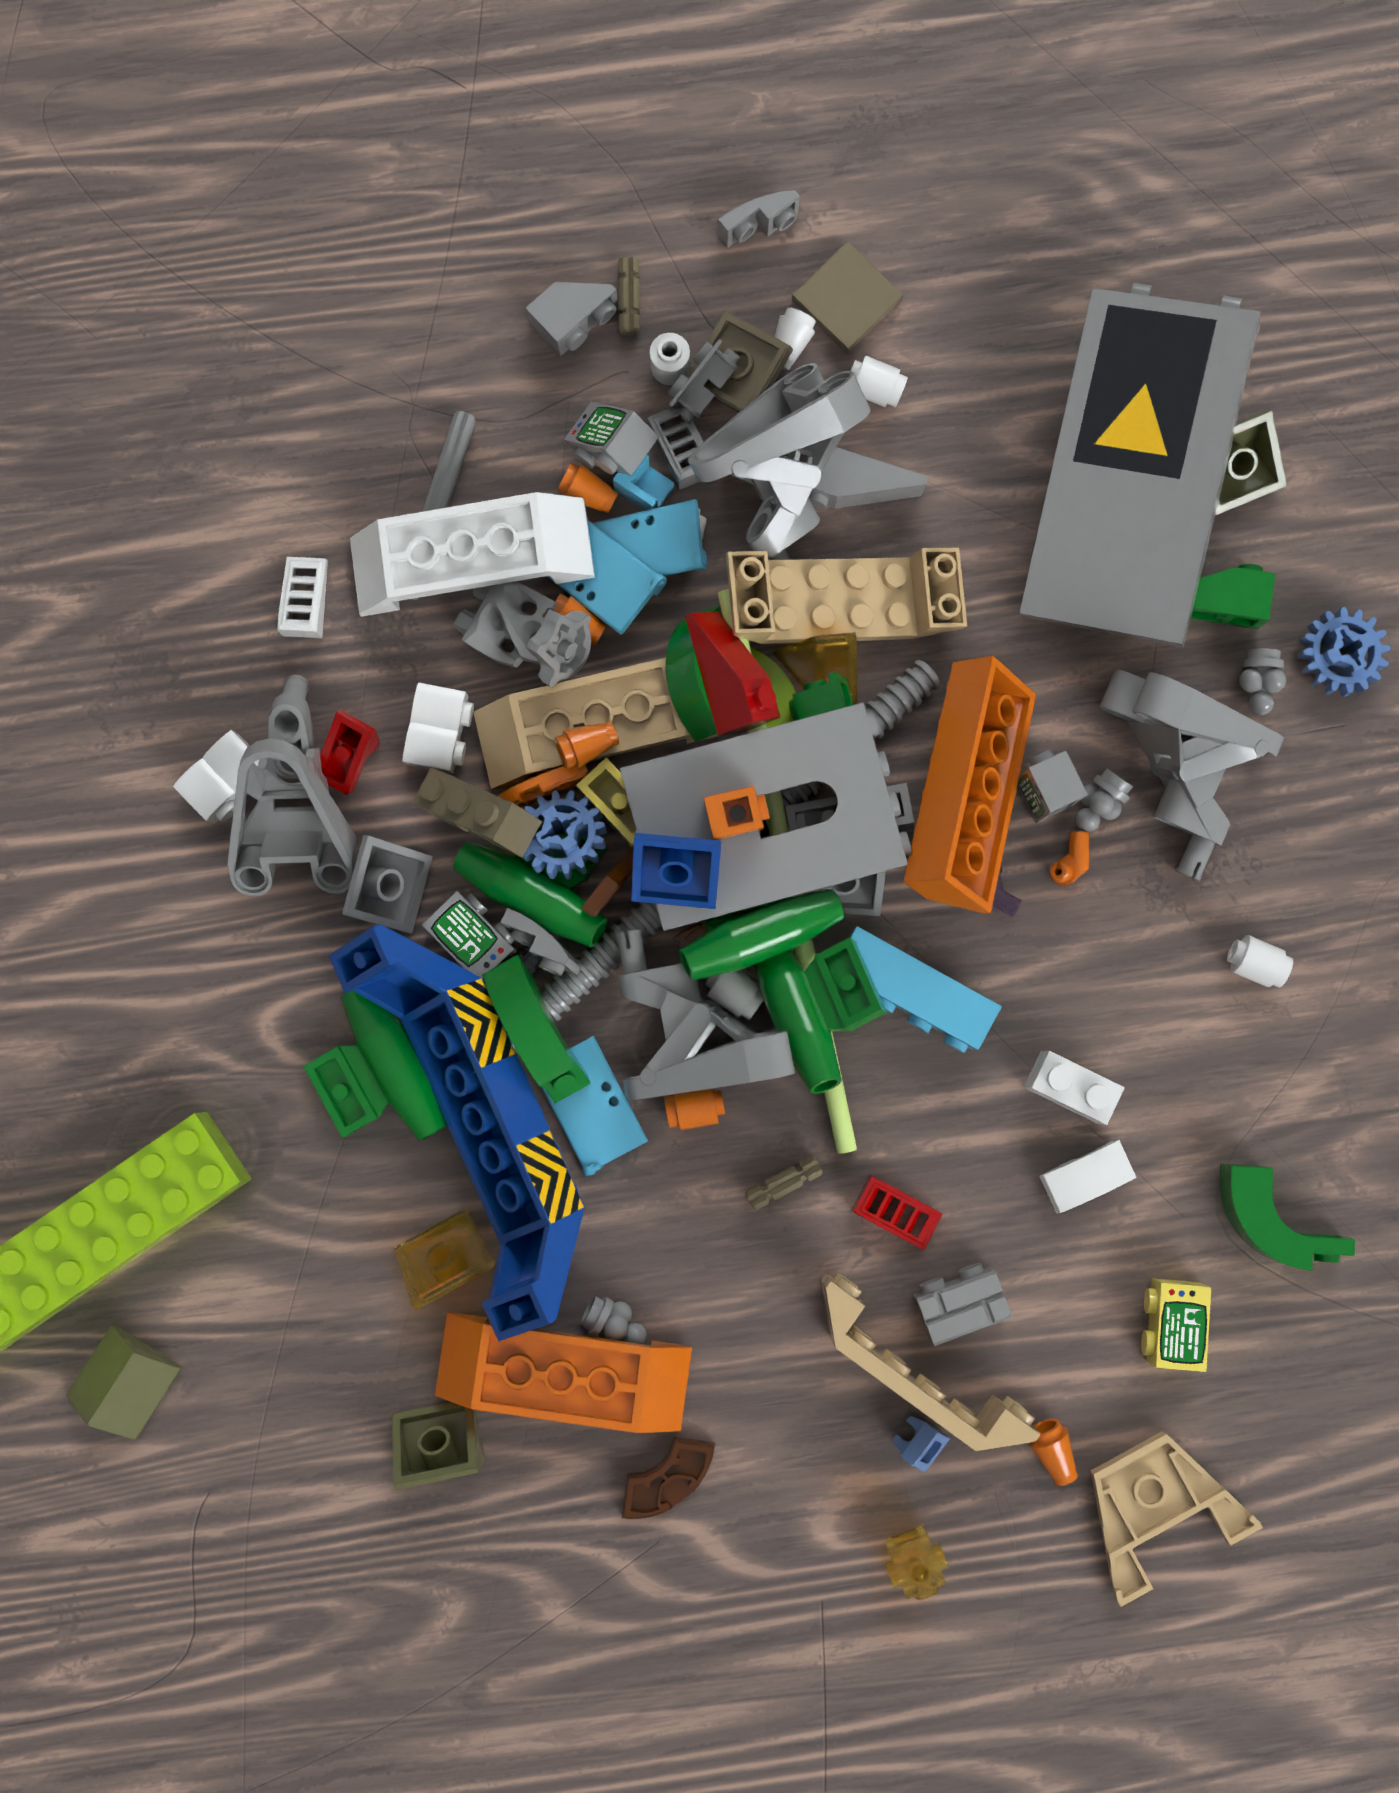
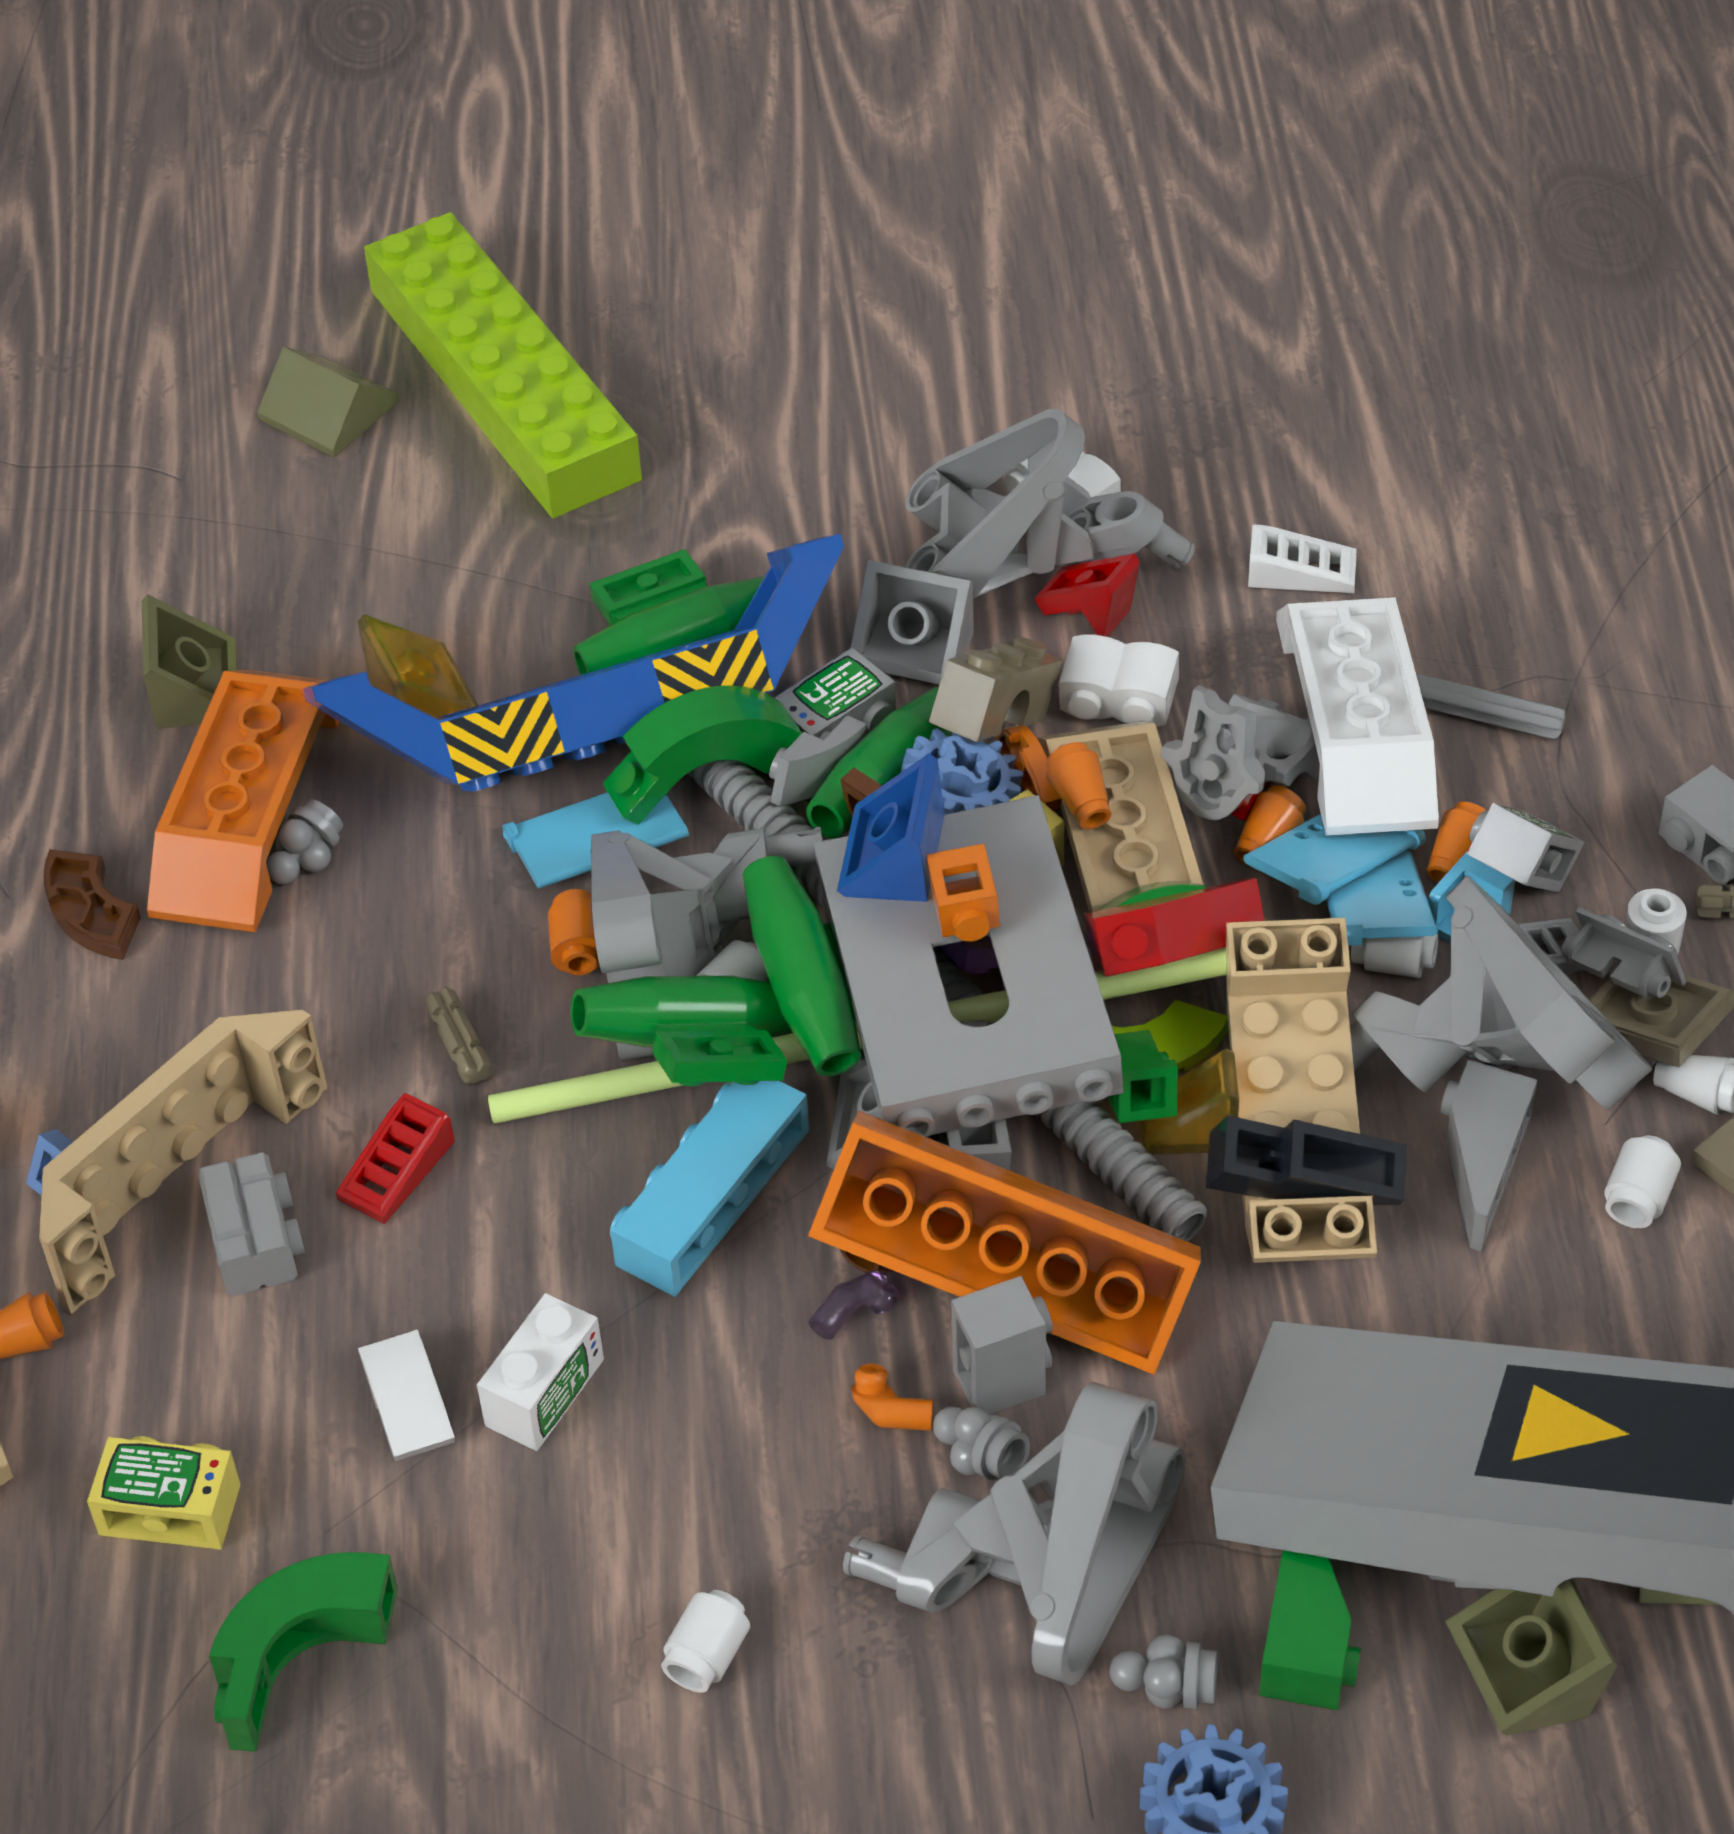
camera: 95 degrees right, 35 degrees down
none -> black slope [1206,1115,1407,1205]

